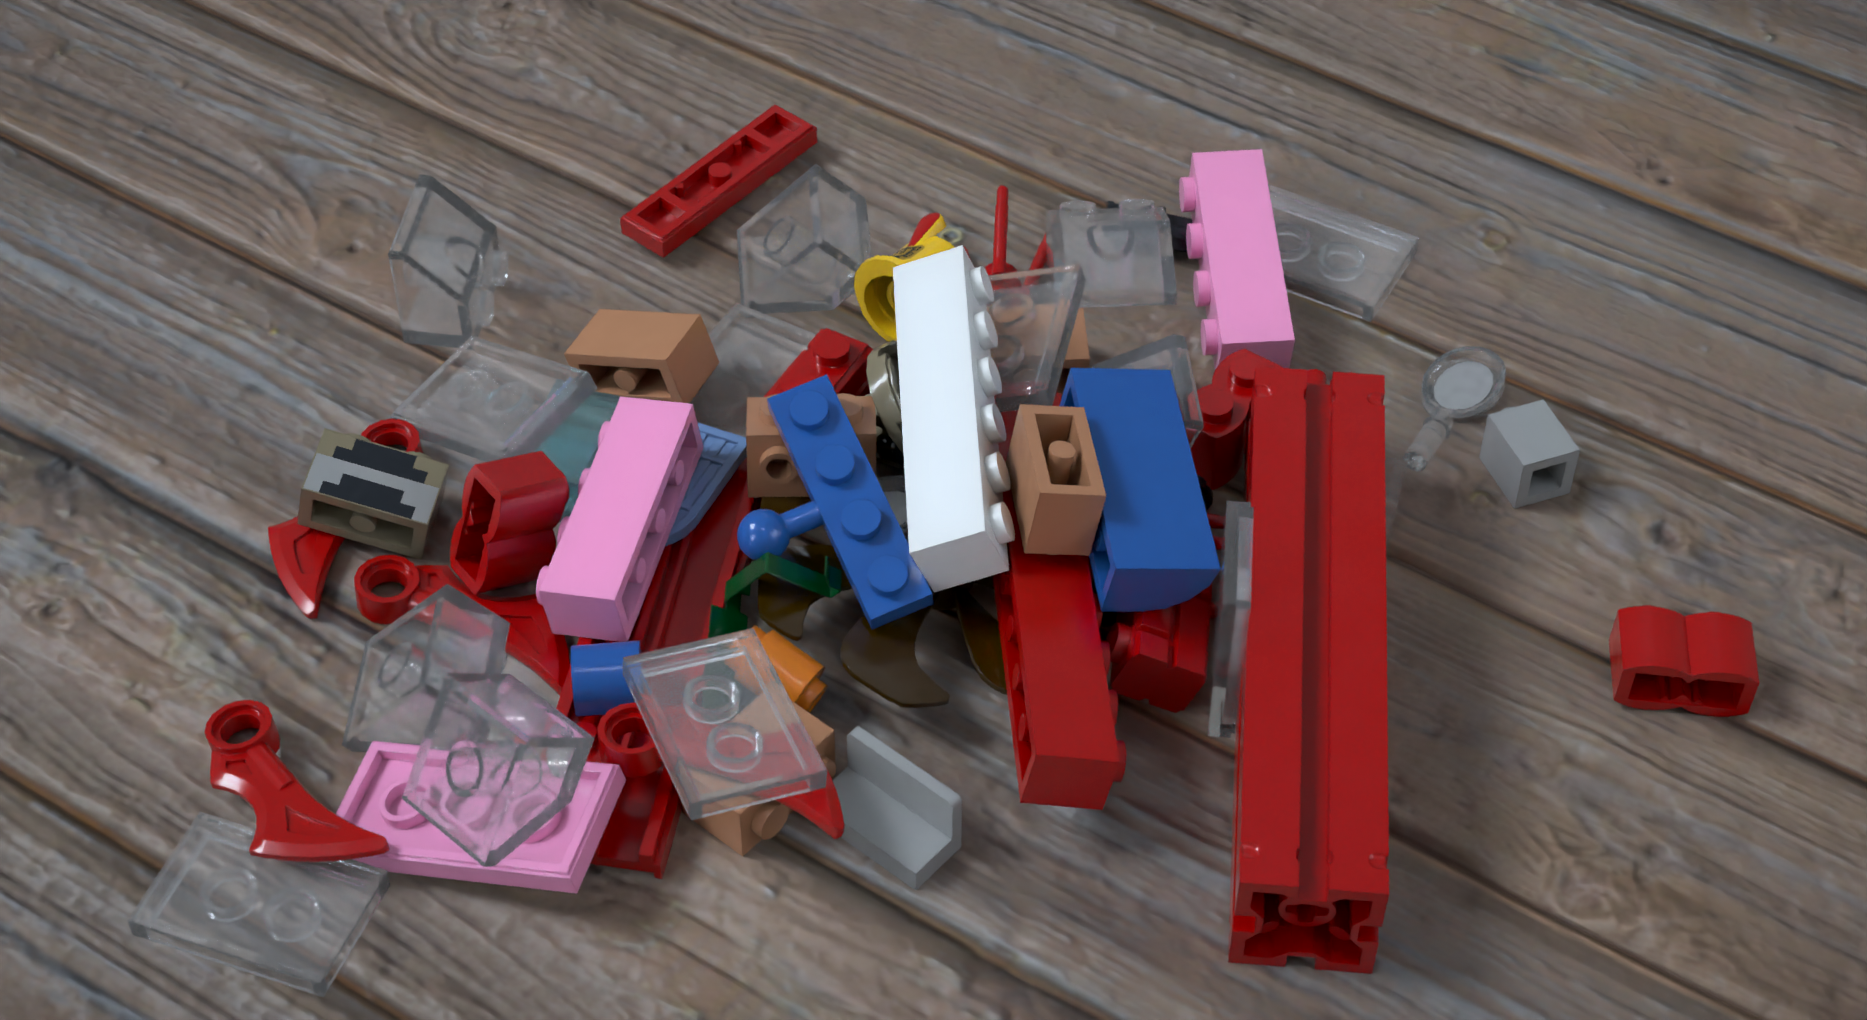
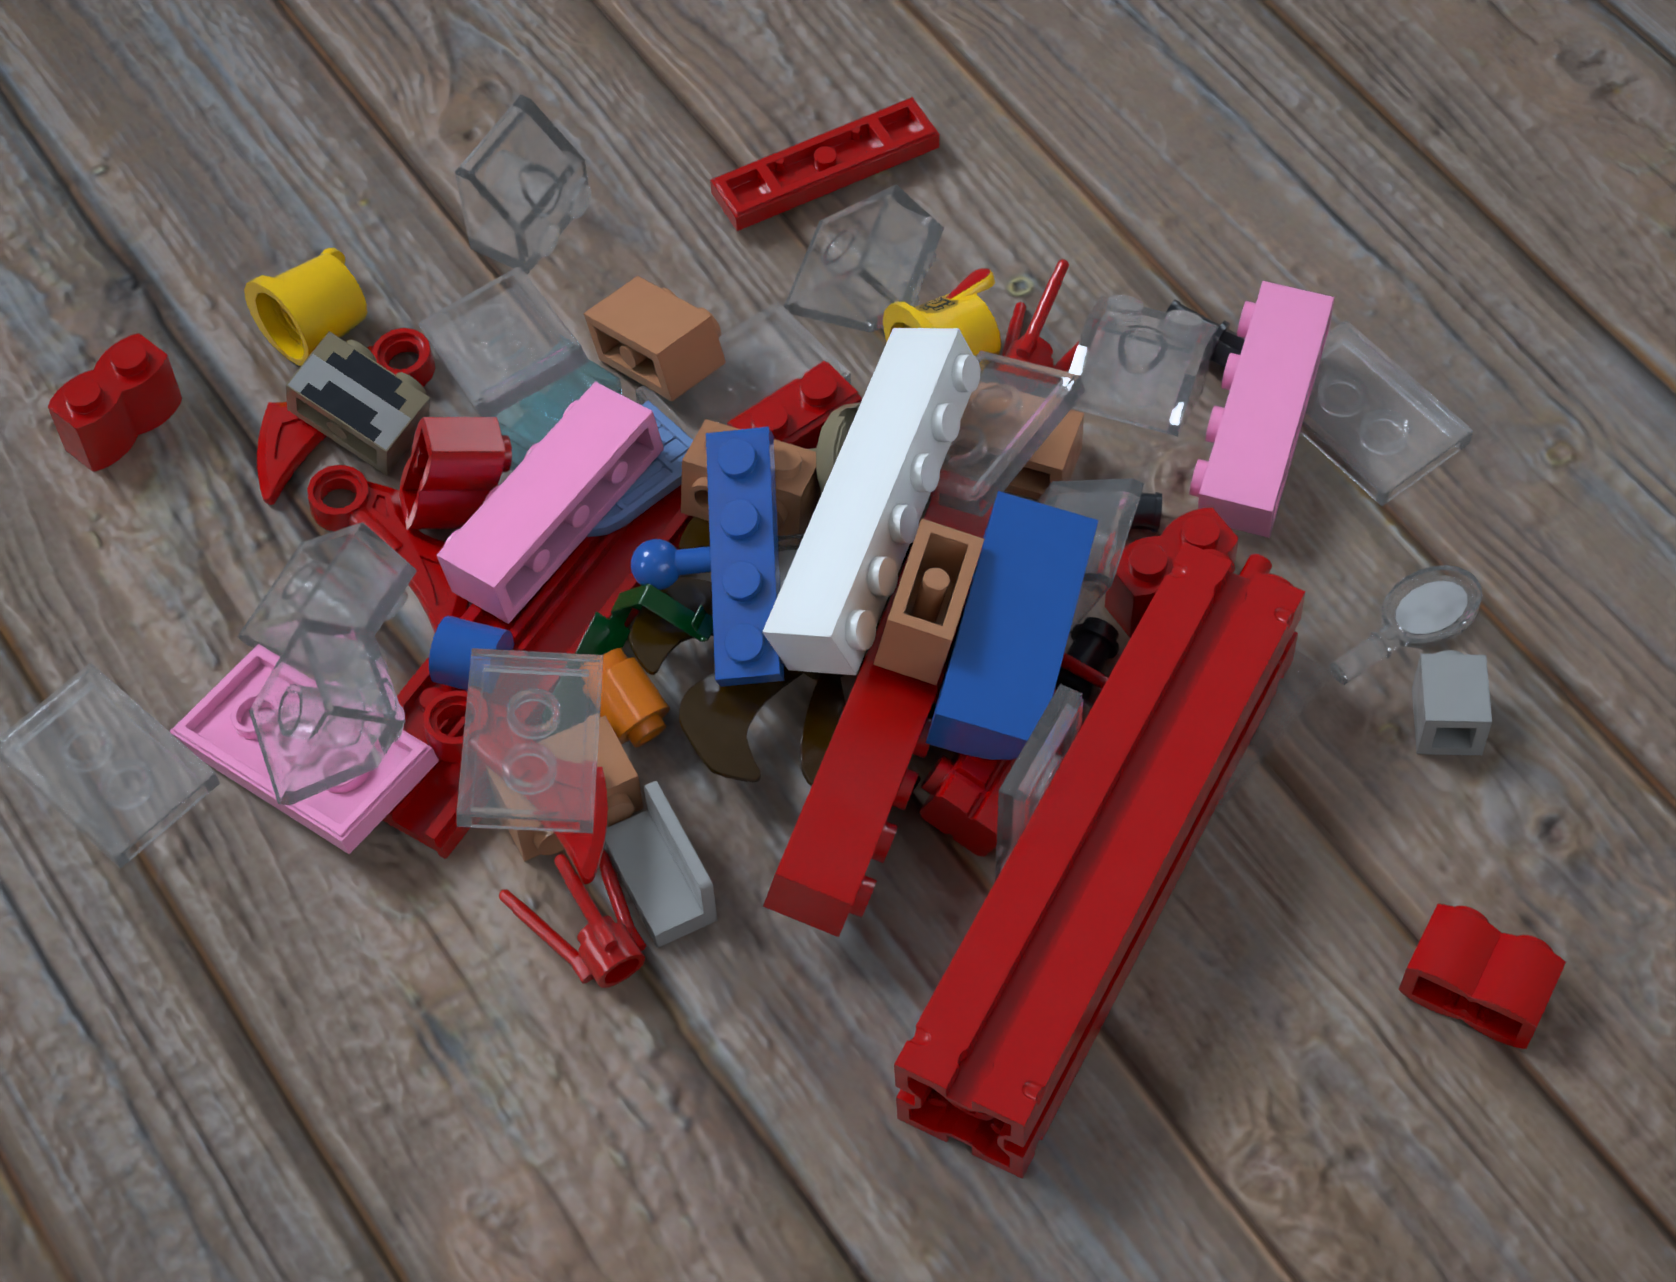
camera: 25 degrees right, 10 degrees up
red piece [205,700,390,862] -> none
none -> red brick [48,333,183,472]
none -> yellow hat [244,248,368,366]
none -> red plant [499,850,647,988]

